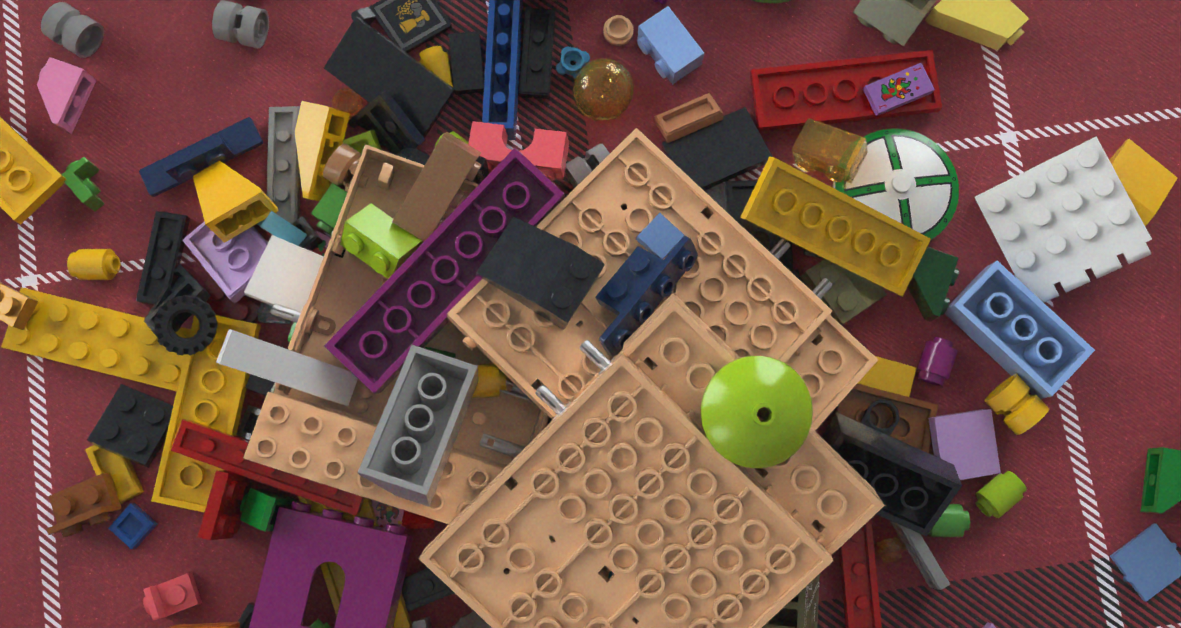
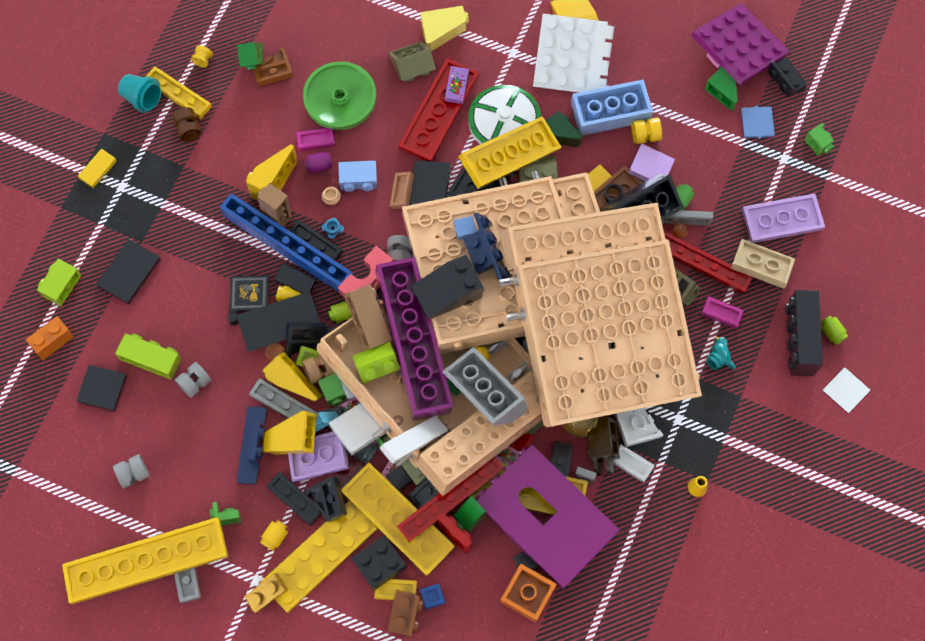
camera: 60 degrees left, 10 degrees down
bright pink slope [37,57,96,134] -> none
coral bracket [143,572,202,621] -> none
black tyre [154,295,217,355] -> none
clear yellow cylinder [573,58,634,121] -> none
lime dish [701,356,813,468] -> none
clear yellow brick [792,118,868,184] -> none
magenta brick [917,337,958,386] -> none
lime brick [976,471,1027,518] -> none

